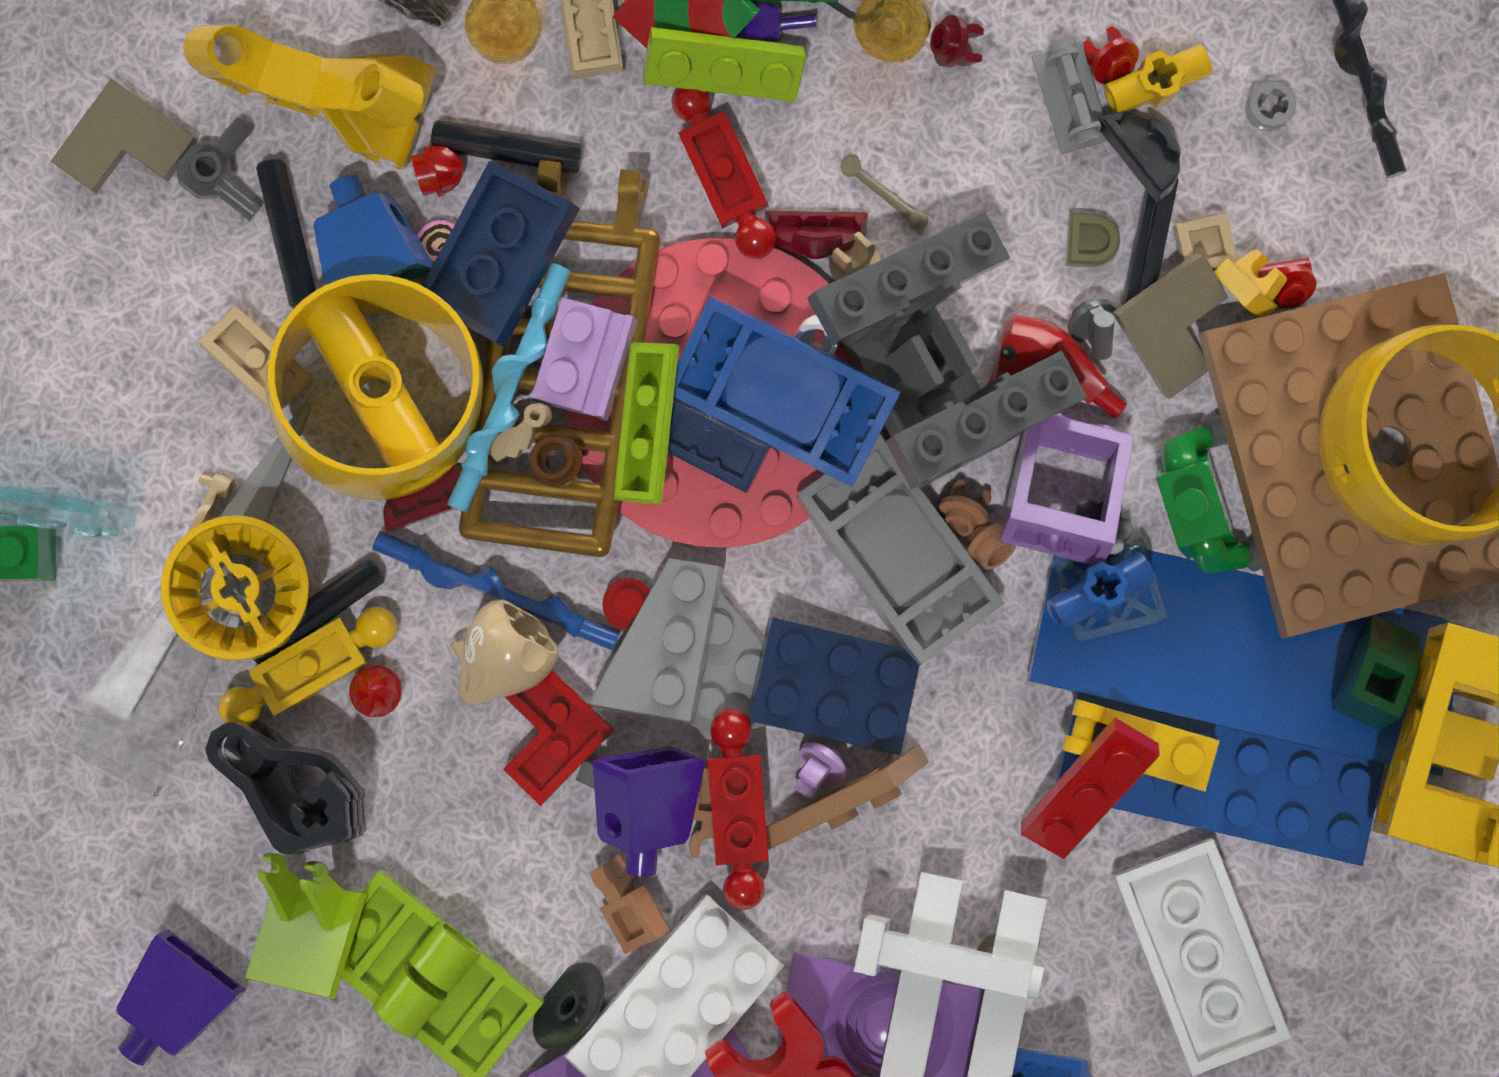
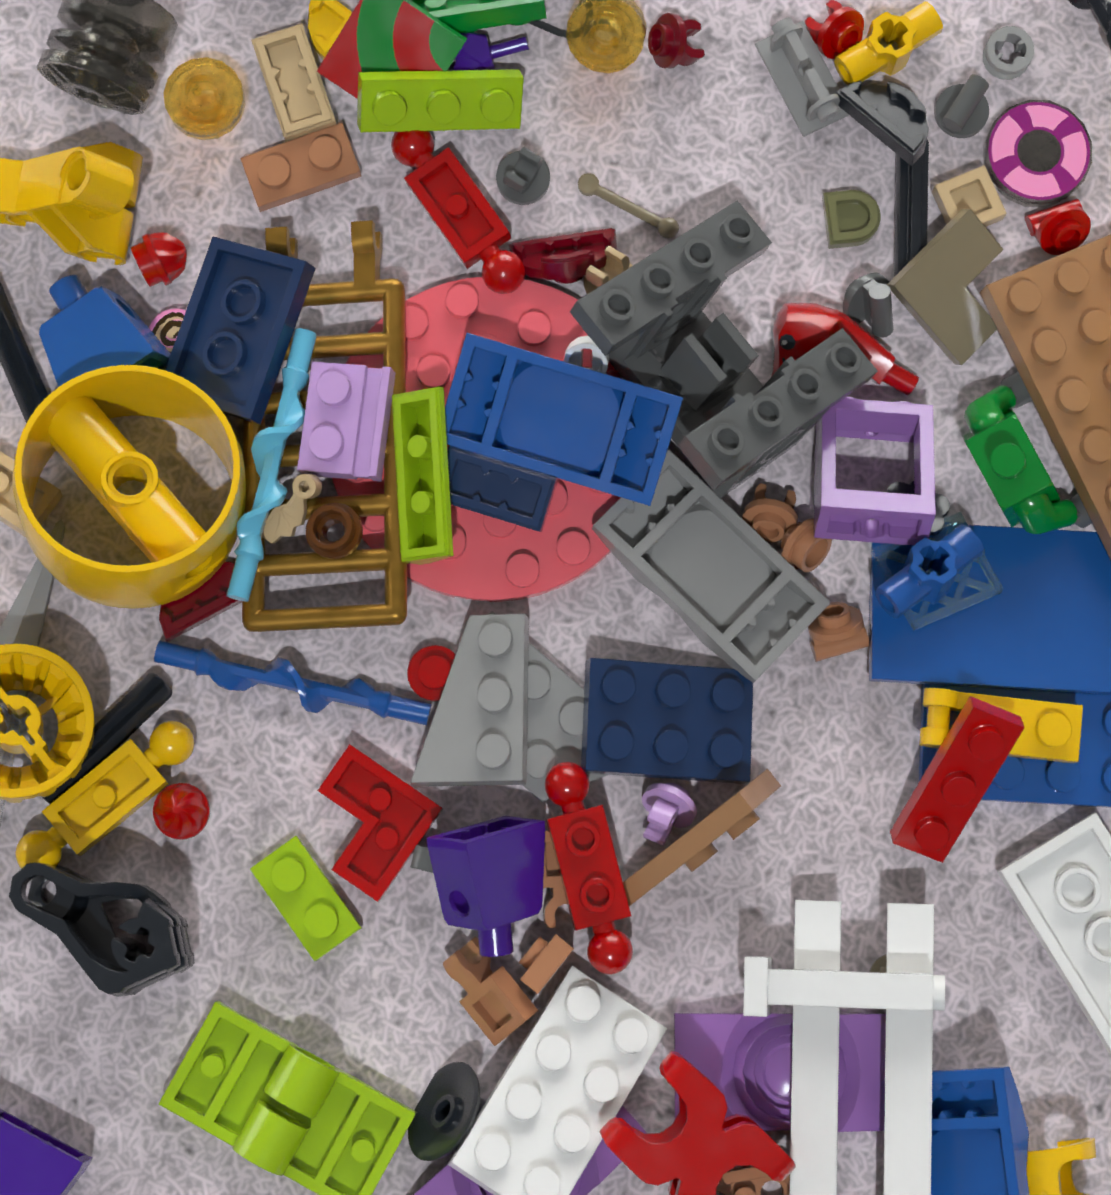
camera: 15 degrees left, 5 degrees down
lime plate [245,852,367,1000] -> none
black axle [431,120,583,173] -> none
tan piece [450,600,558,706] -> none
yellow tile [1214,249,1287,318] -> none
none -> nougat plate [240,123,362,212]
none -> lime plate [250,836,362,961]
none -> dark grey plate [496,147,550,205]
none -> nougat plate [519,934,574,994]
none -> nougat plate [808,602,869,662]
none -> dark grey plate [934,74,989,138]
none -> tile [983,100,1092,207]

